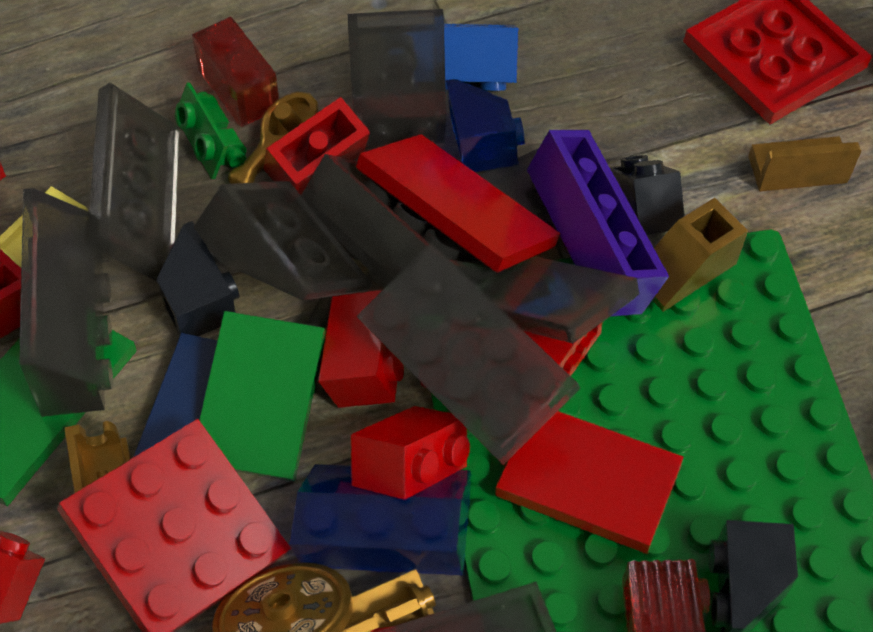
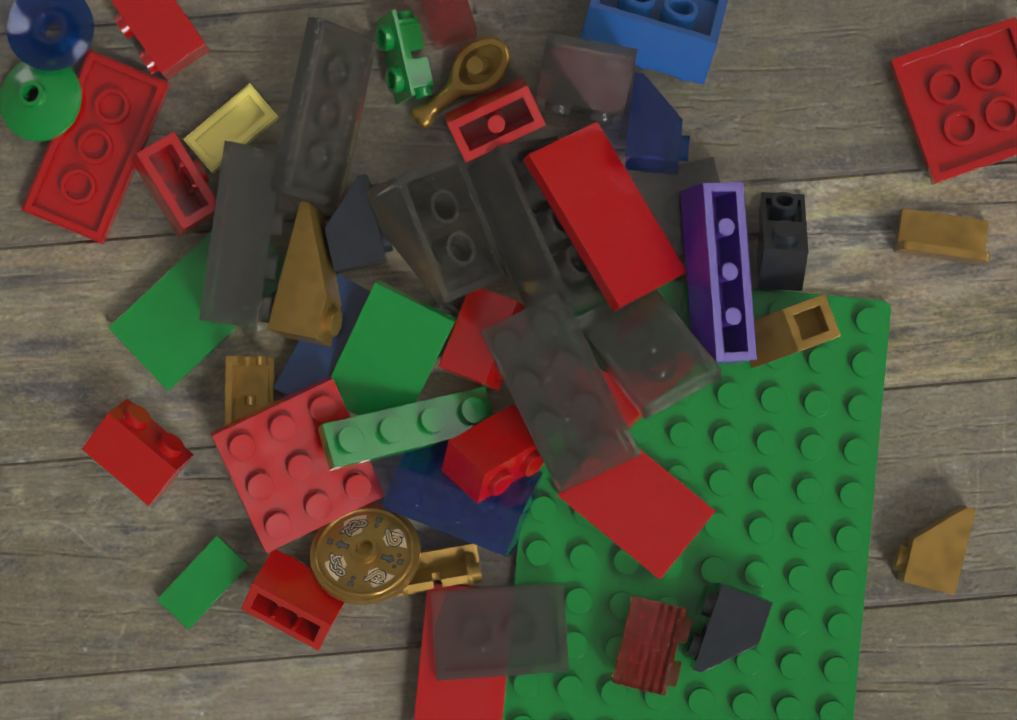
camera: 20 degrees right, 30 degrees up
none -> pearl gold slope [267,201,342,347]
none -> green plate [318,387,494,471]

